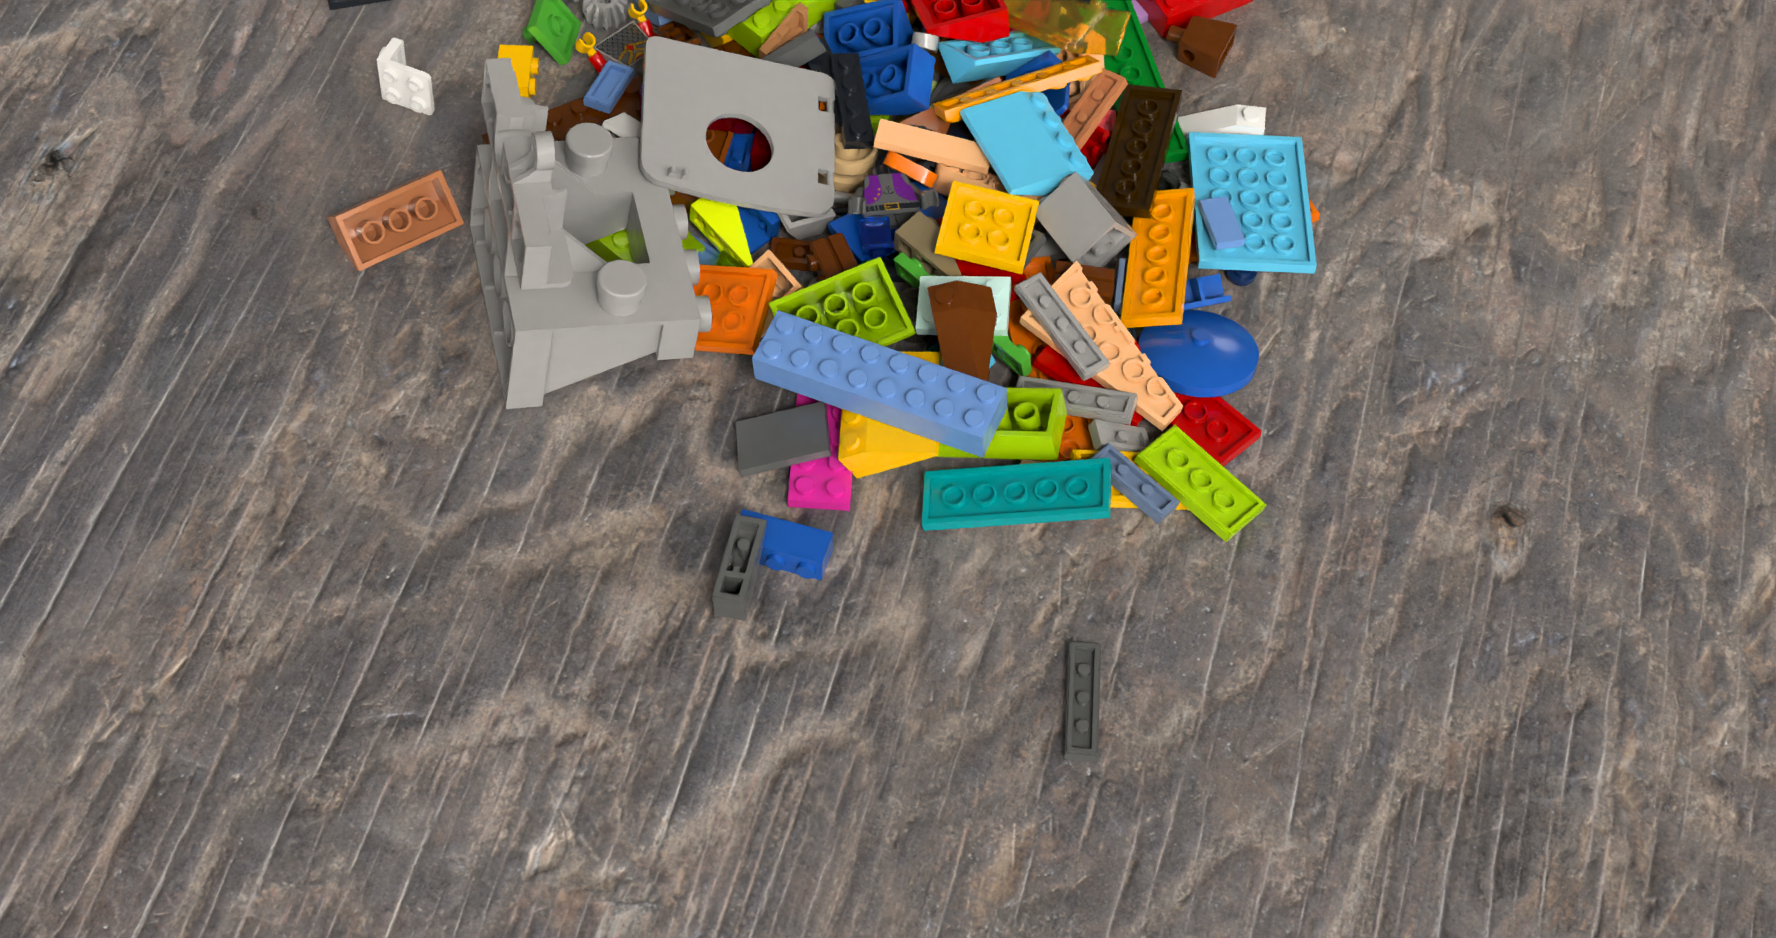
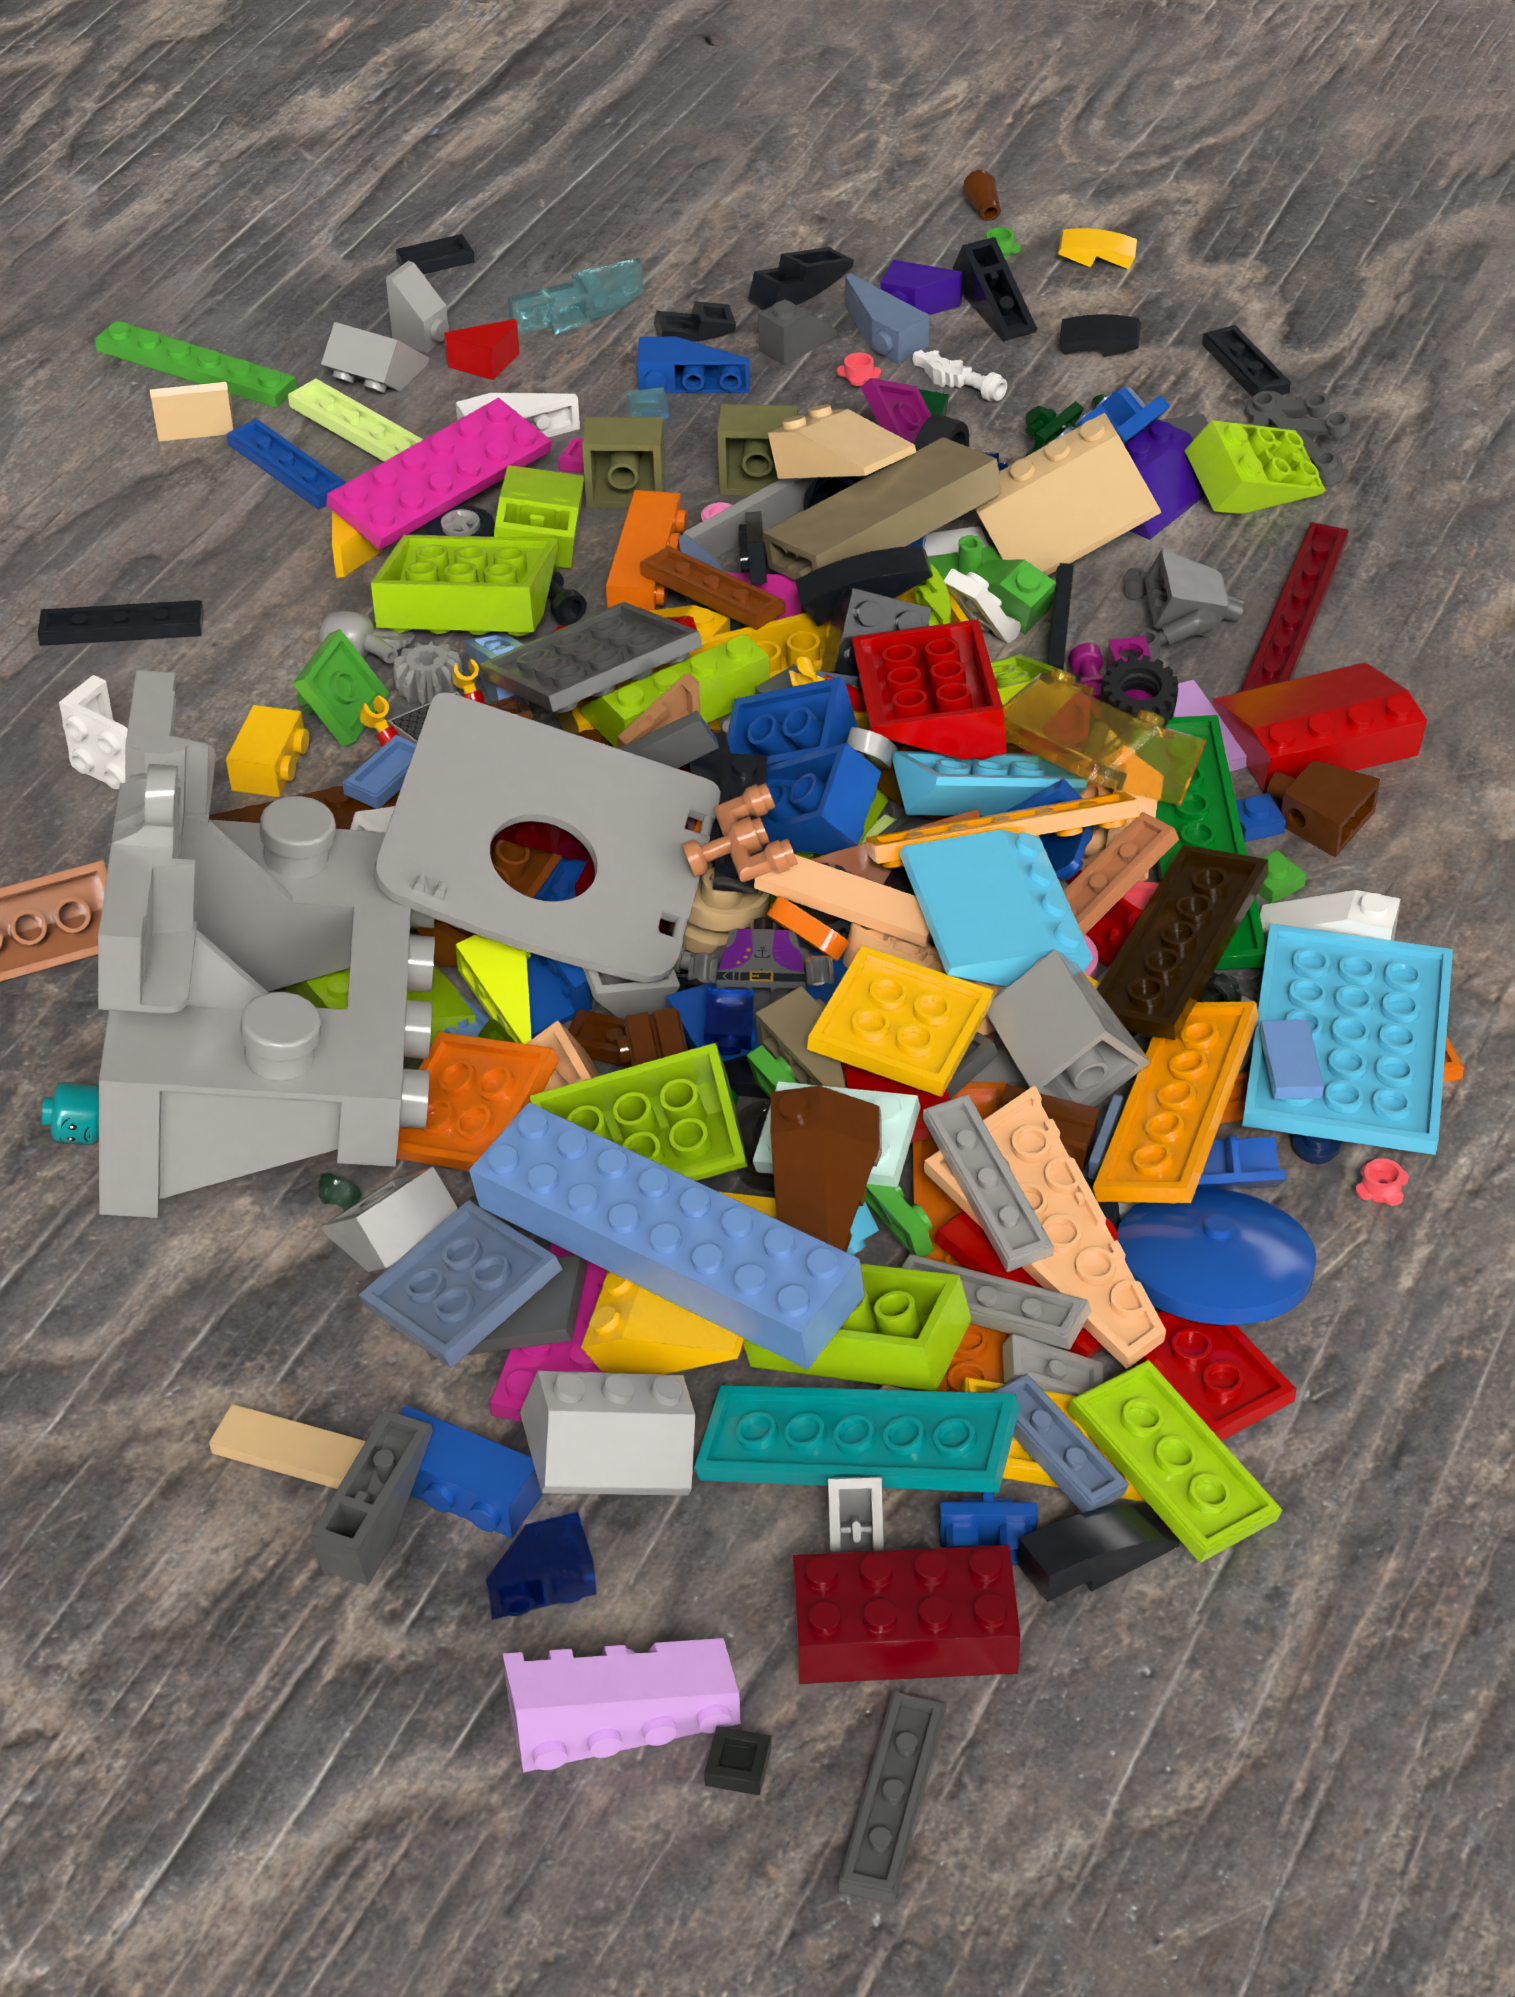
camera: 15 degrees right, 10 degrees down
none -> teal head [41,1082,99,1145]
none -> tan tile [209,1404,366,1489]
none -> clear green piece [318,1172,363,1211]
none -> light grey slope [321,1167,458,1272]
none -> sand blue plate [359,1200,563,1368]
none -> clear blue slope [486,1512,597,1620]
none -> lavender wedge [502,1638,741,1773]
none -> slope [520,1371,696,1496]
none -> nougat piece [682,783,798,882]
none -> pearl dark grey plate [704,1726,772,1796]
none -> dark red brick [793,1545,1021,1684]
none -> light grey slope [828,1476,884,1553]
none -> blue hips [940,1492,1038,1565]
none -> black slope [1017,1503,1180,1602]
none -> blue plate [1236,793,1286,842]
none -> bright green plate [1258,850,1306,904]
none -> coral plate [1355,1158,1409,1206]

